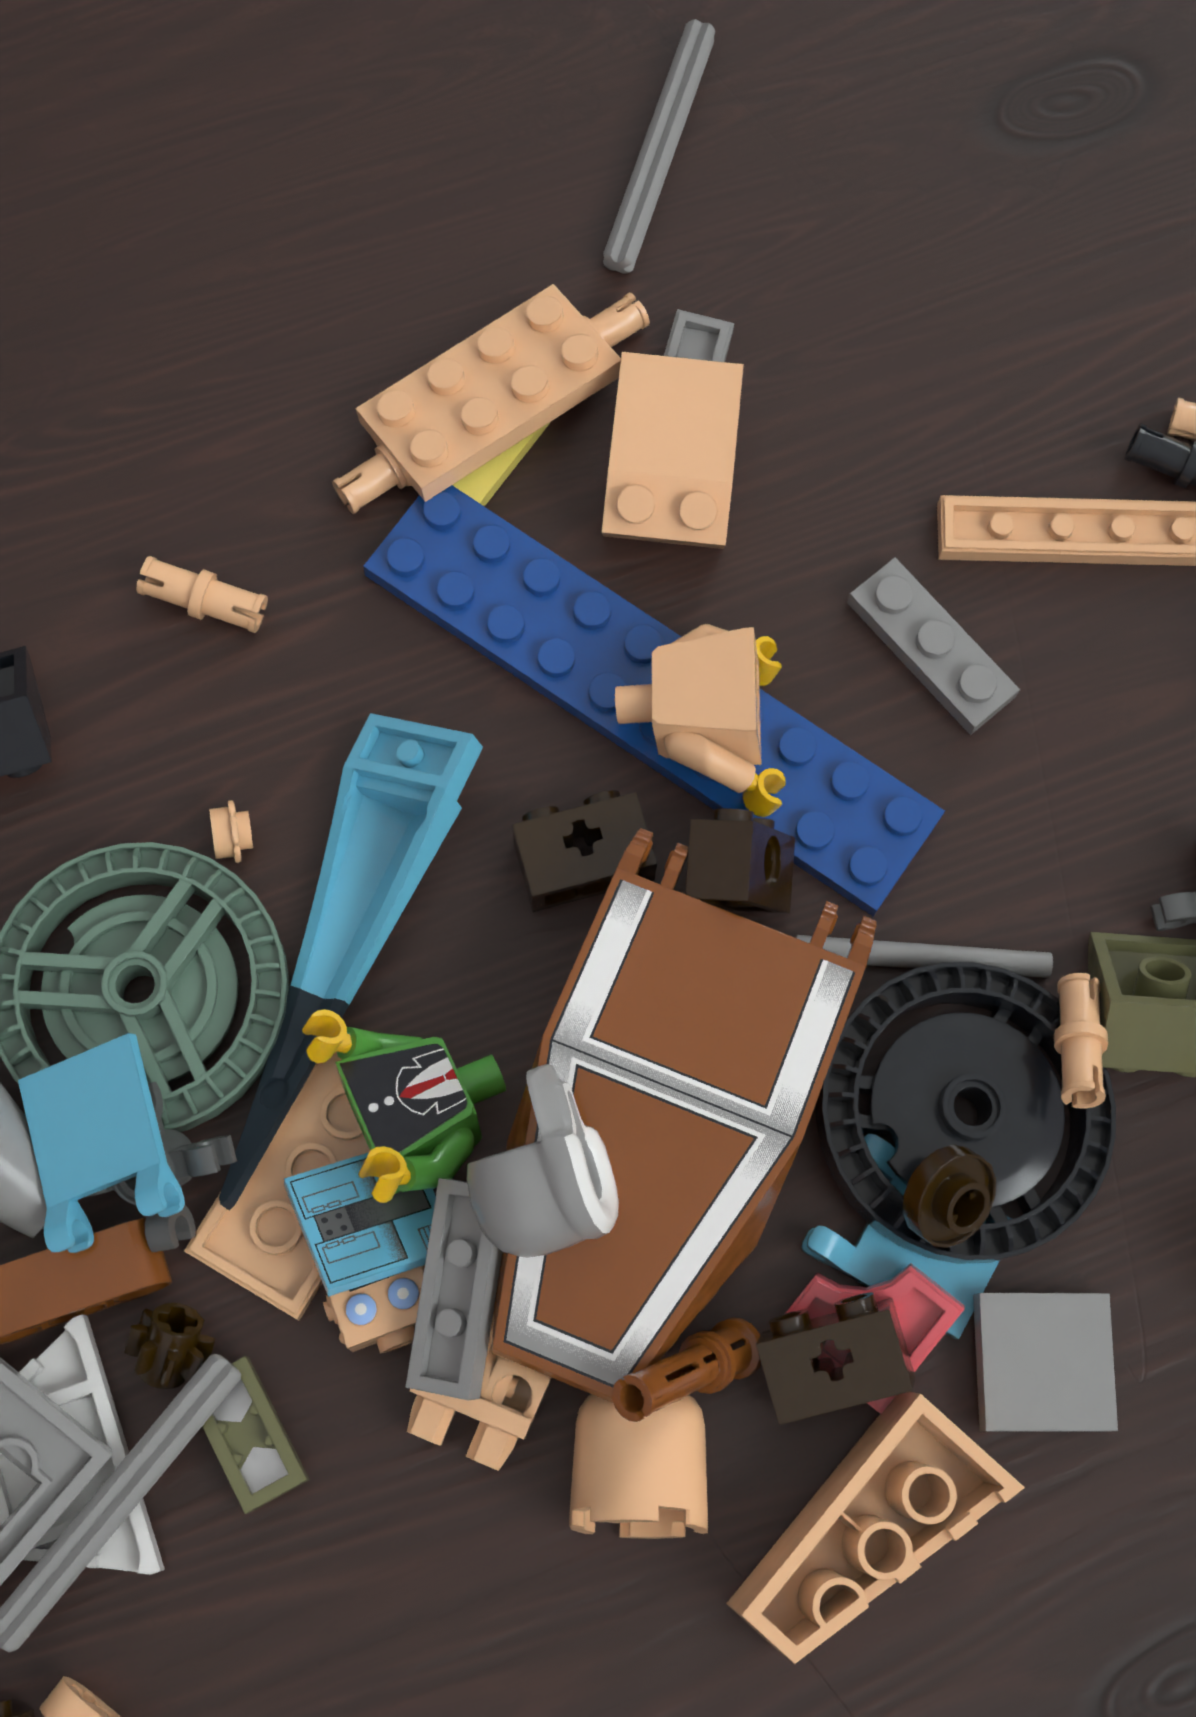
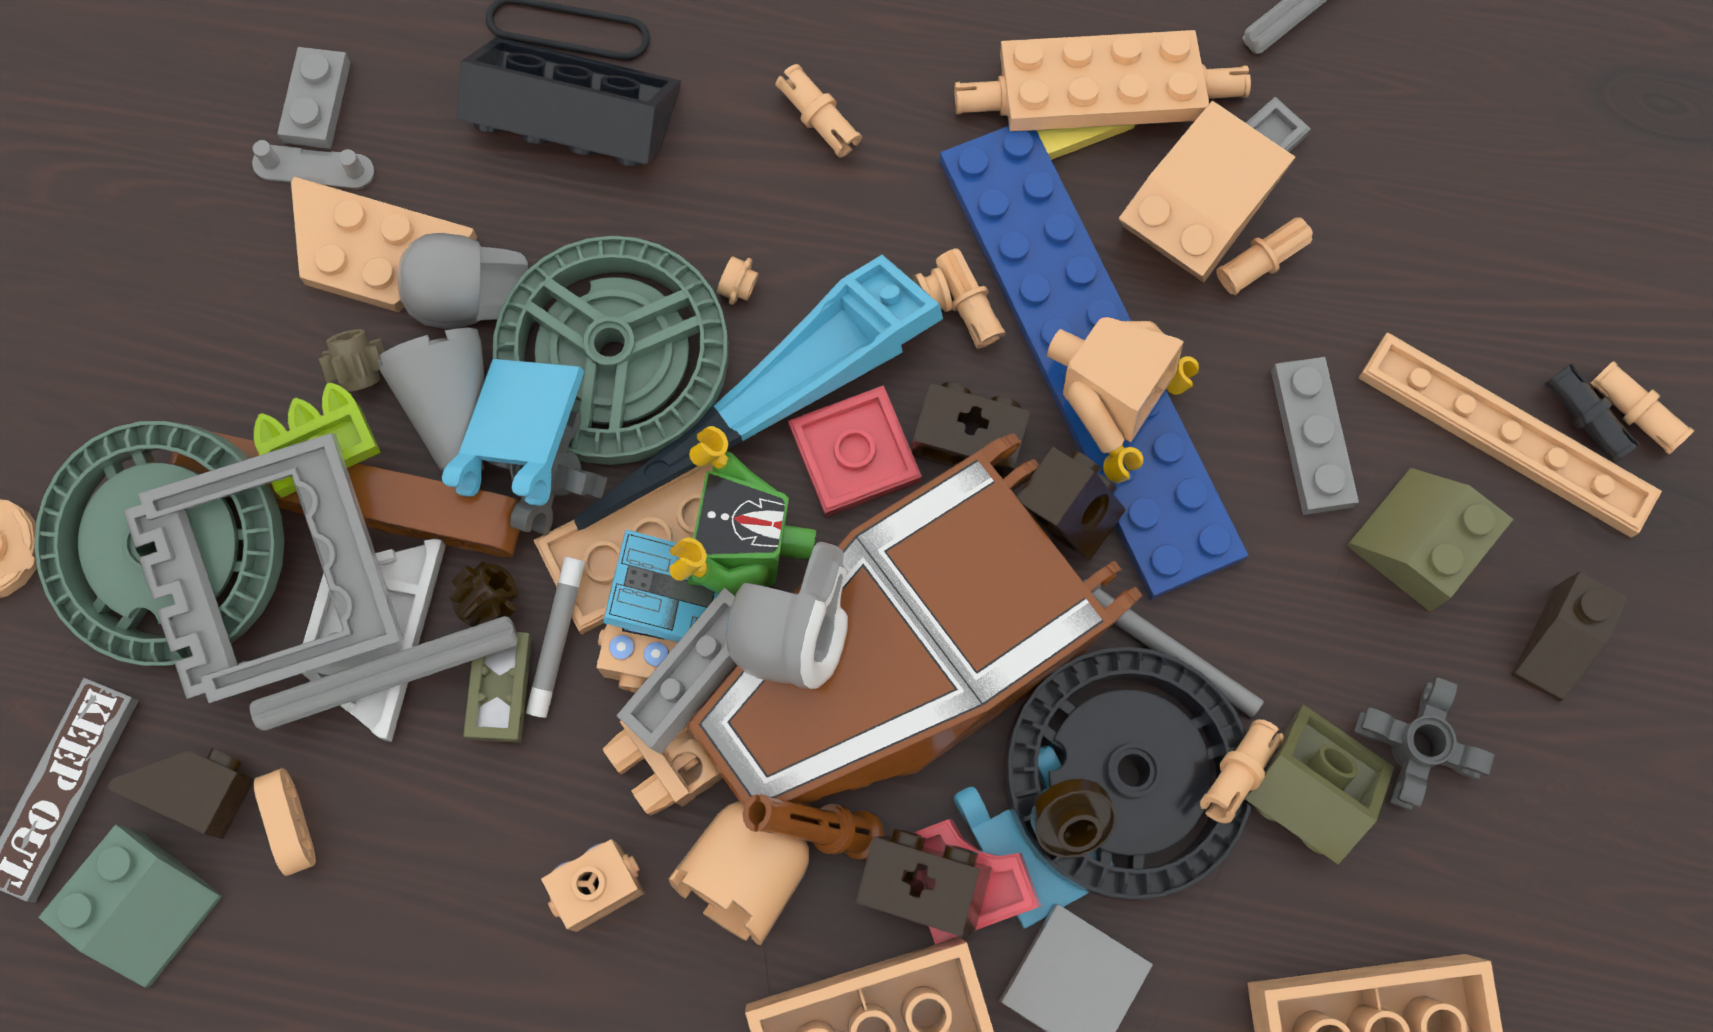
camera: 35 degrees right, 0 degrees up
none -> light grey bar [526,557,585,718]
none -> light nougat head [541,839,645,932]
none -> coral tile [788,385,922,518]
none -> light nougat bush [913,267,952,312]
none -> light nougat axle [936,248,1006,349]
none -> light nougat axle [1216,217,1313,295]
none -> olive slope [1346,468,1514,612]

